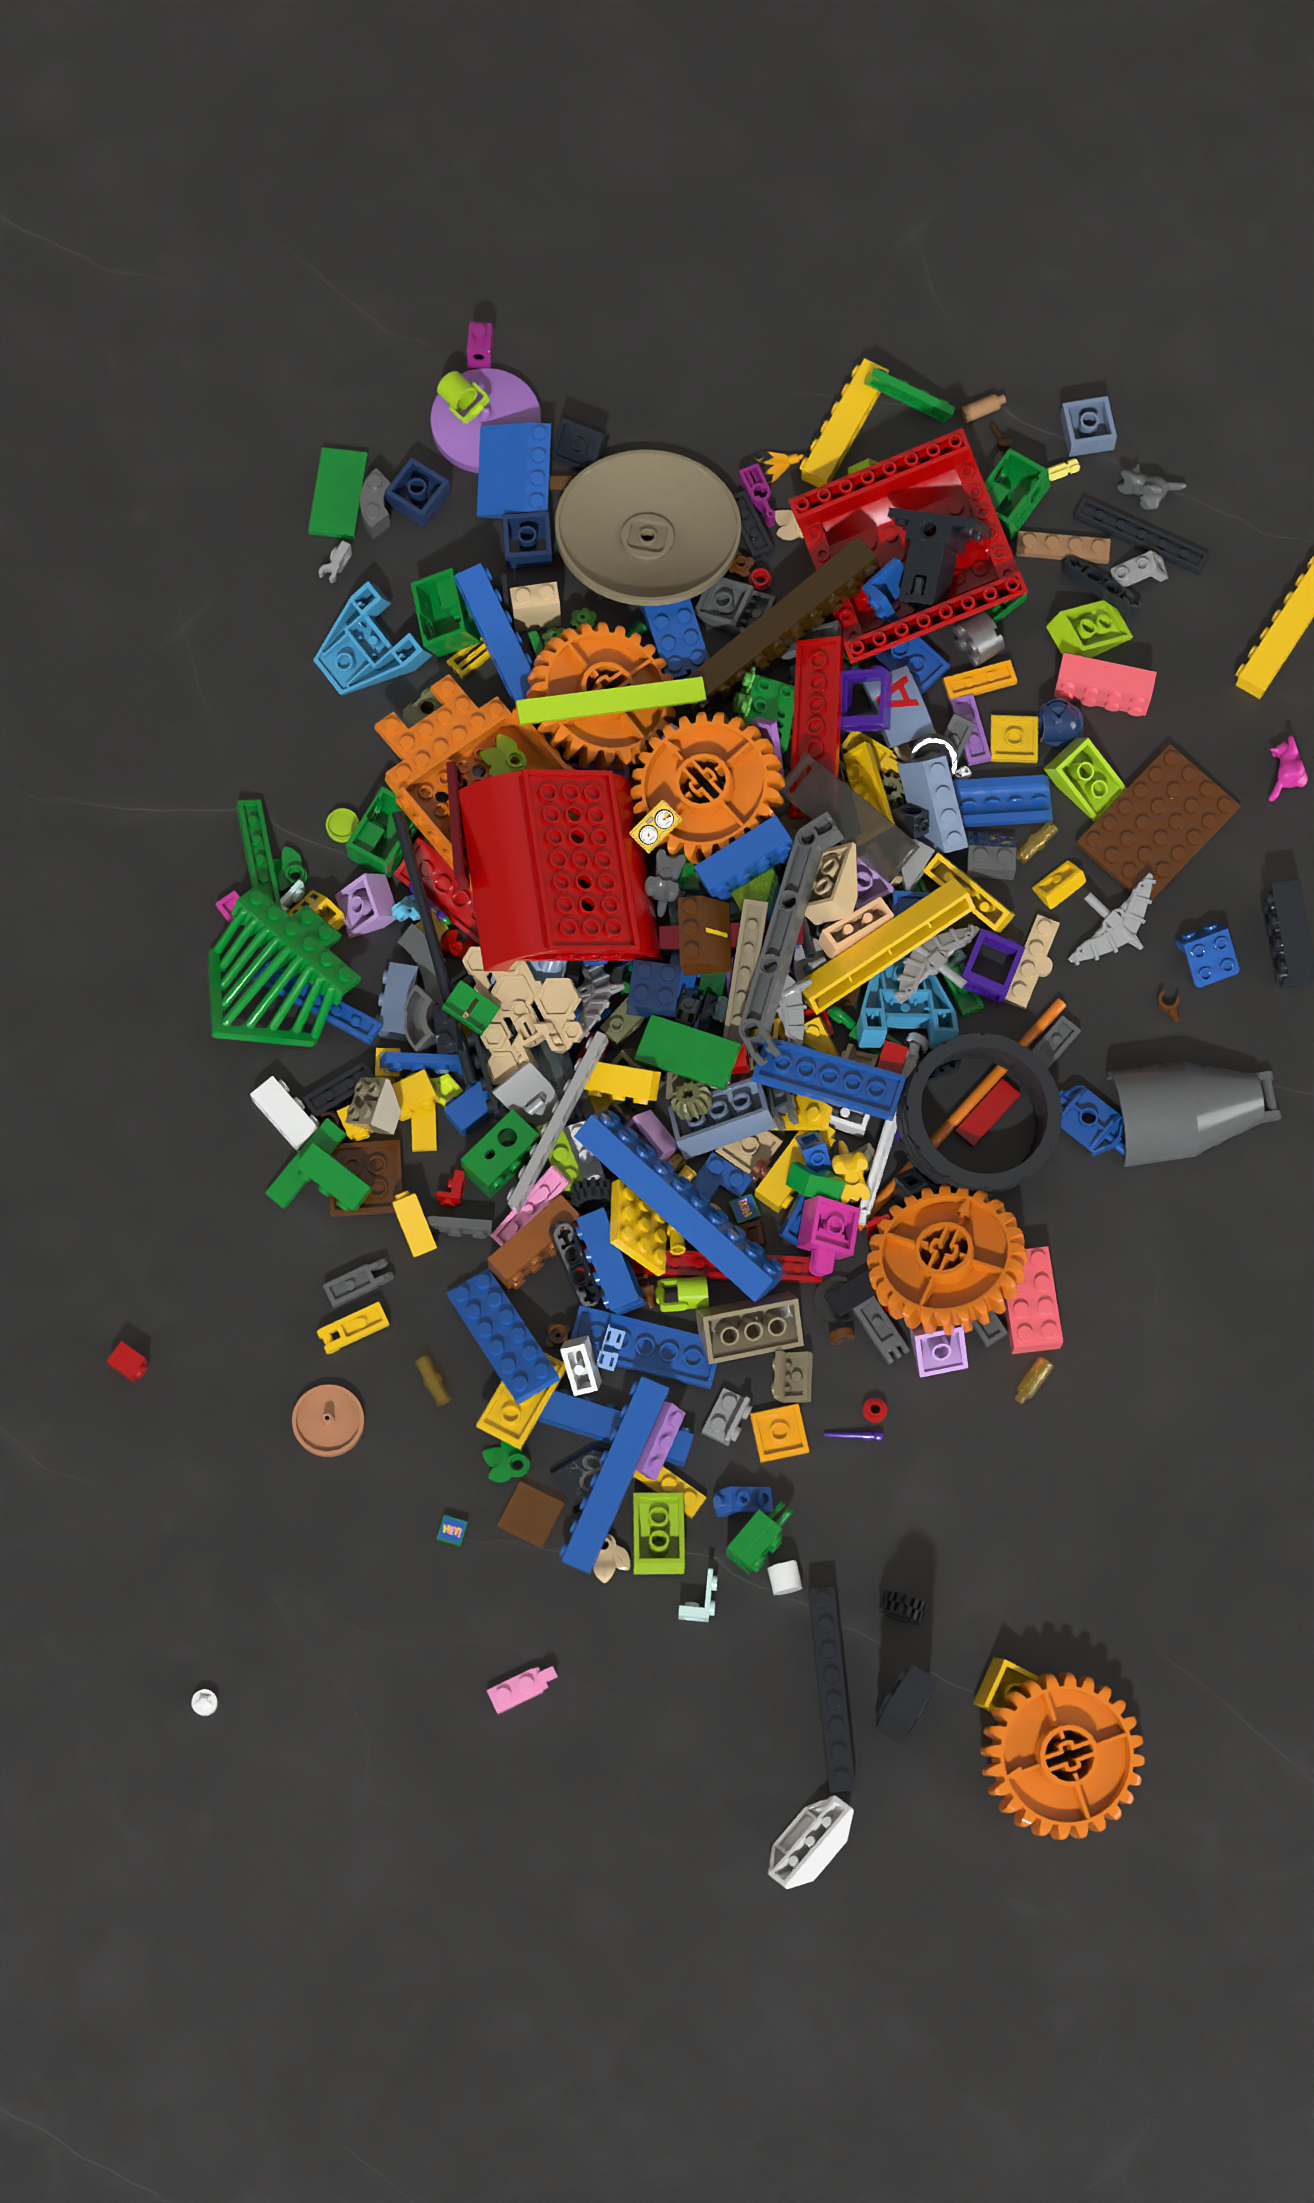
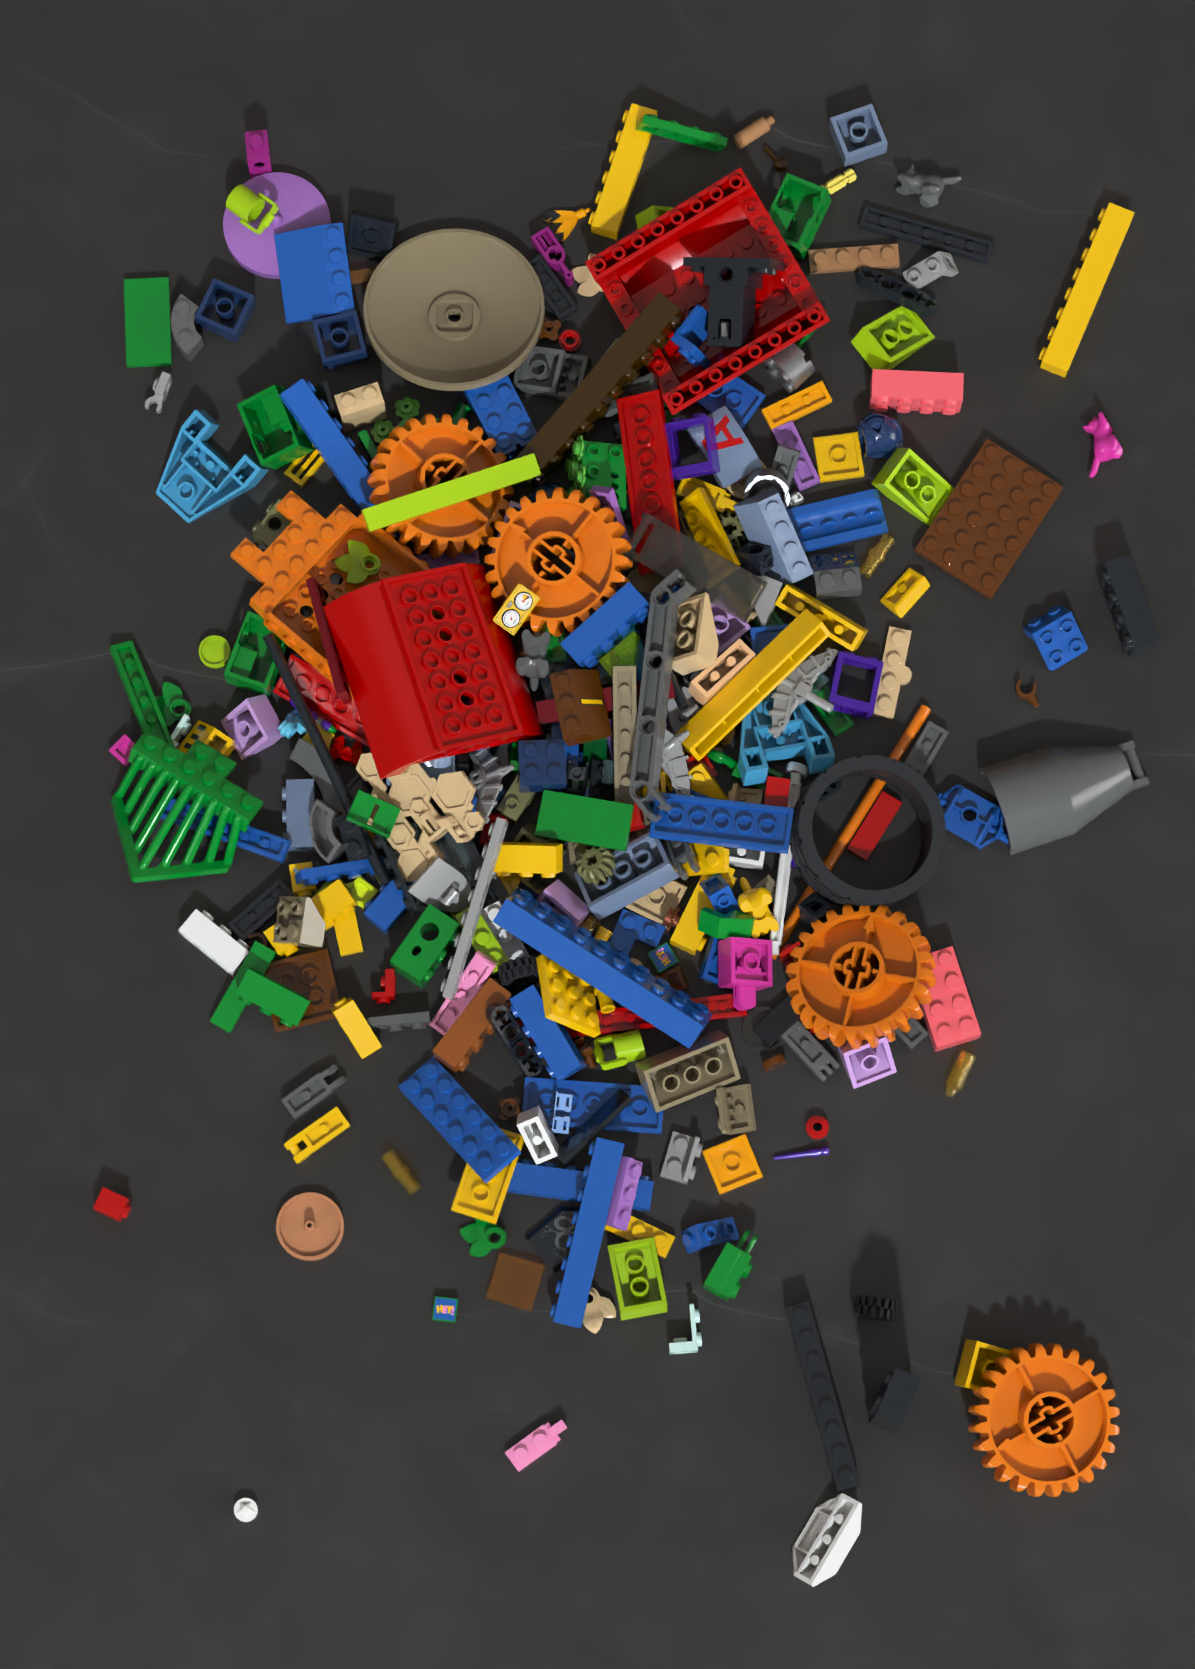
camera: 10 degrees left, 5 degrees up
white piece [768,1560,803,1595] -> none
light grey bar [1068,873,1156,966] -> none
none -> black slope [556,1089,632,1165]

